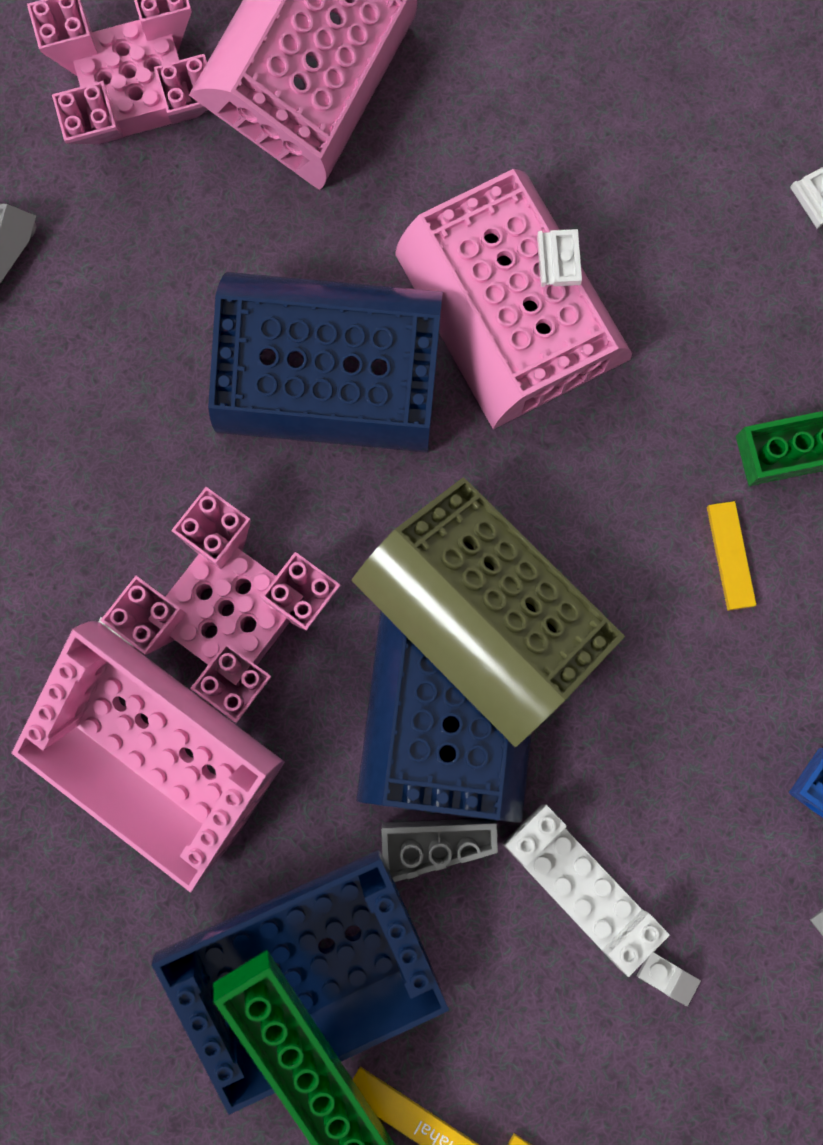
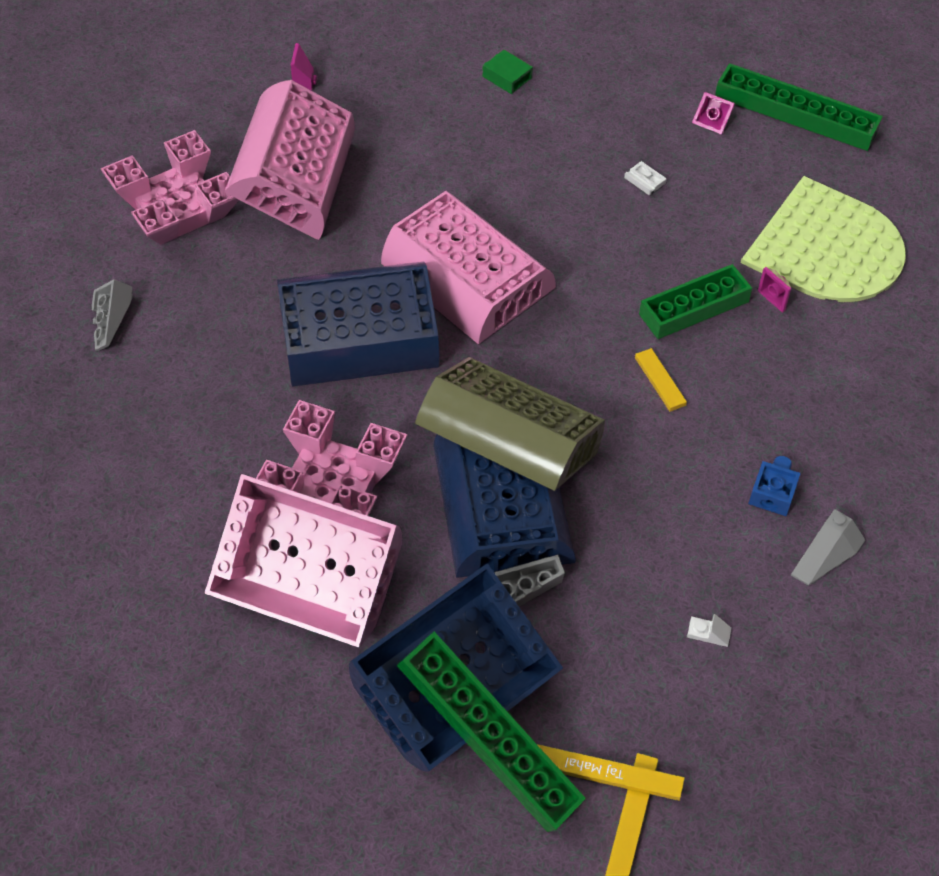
camera: 15 degrees left, 25 degrees down
white plate [502,804,670,977] -> none
white plate [537,229,582,287] -> none

